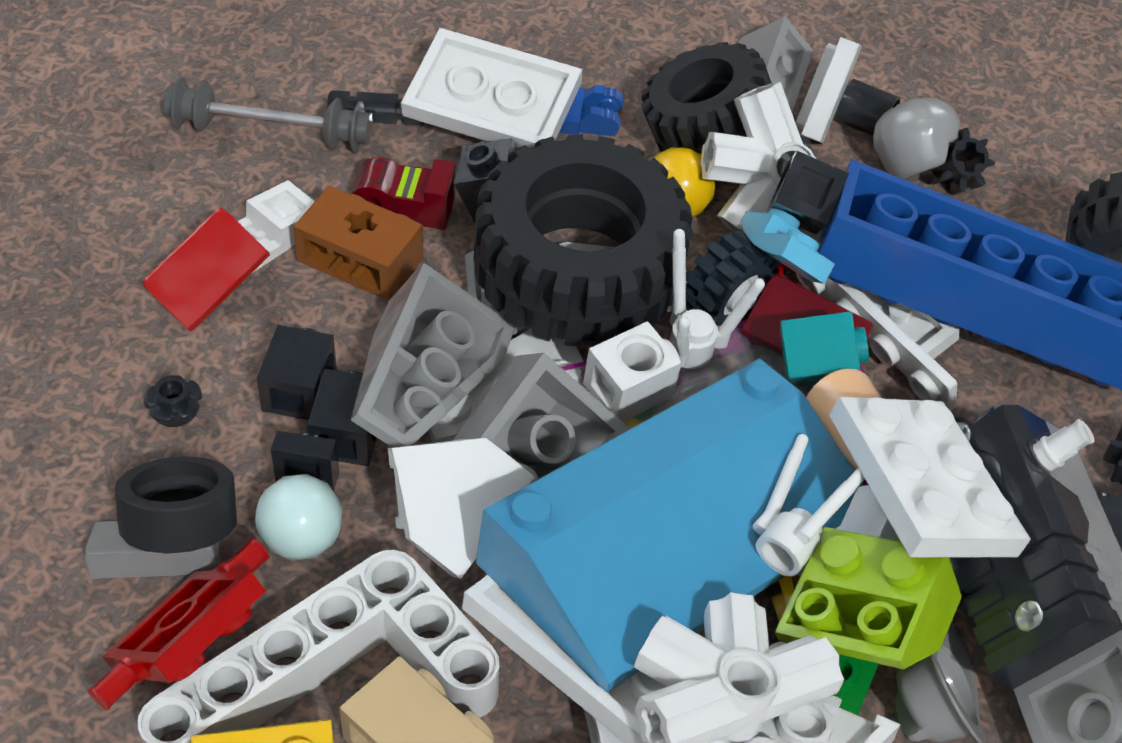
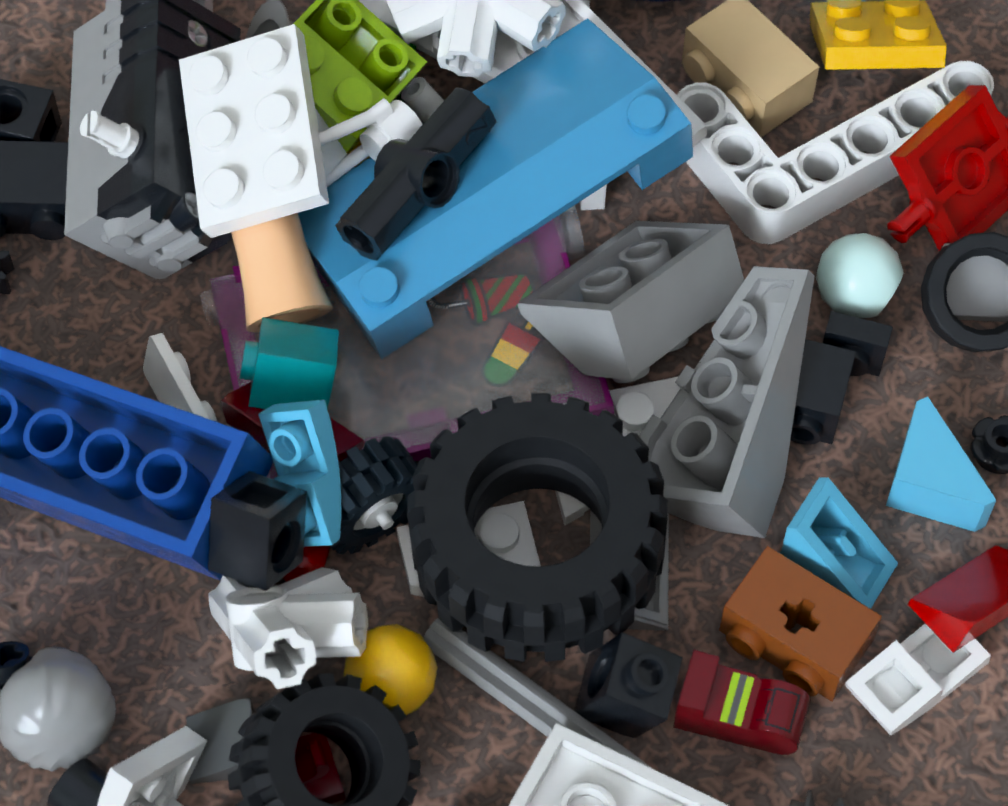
camera: 170 degrees left, 10 degrees up
black brick [257,325,337,420] -> none
white slope [388,438,535,579] -> none
white brick [583,321,681,422] -> none
white plant [669,229,765,369] -> none
none -> black piece [335,87,497,261]
none -> medium azure slope [780,477,898,609]
none -> medium azure slope [886,396,996,532]

